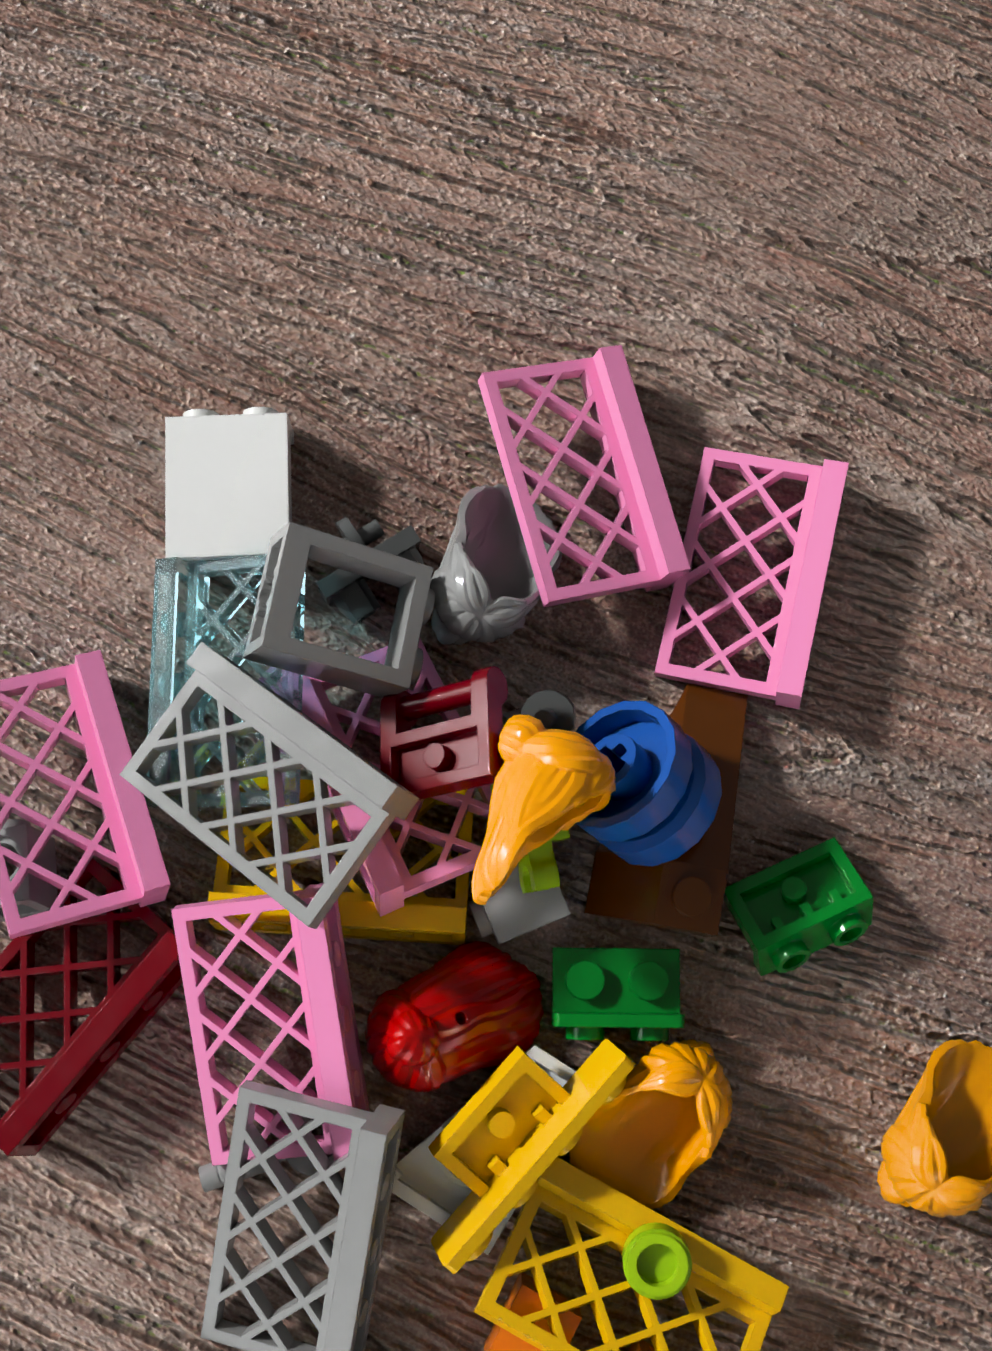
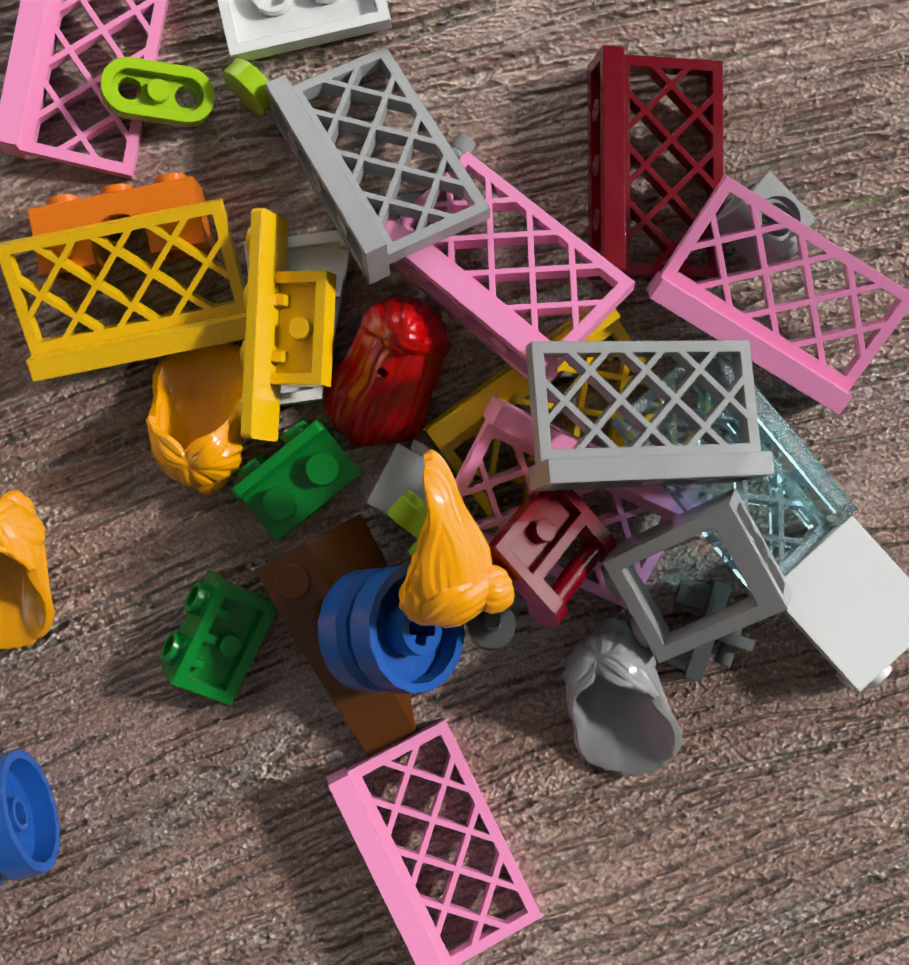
camera: 145 degrees right, 10 degrees up
bright pink fence [478,345,691,608] -> none
lime tile [622,1222,692,1300] -> none

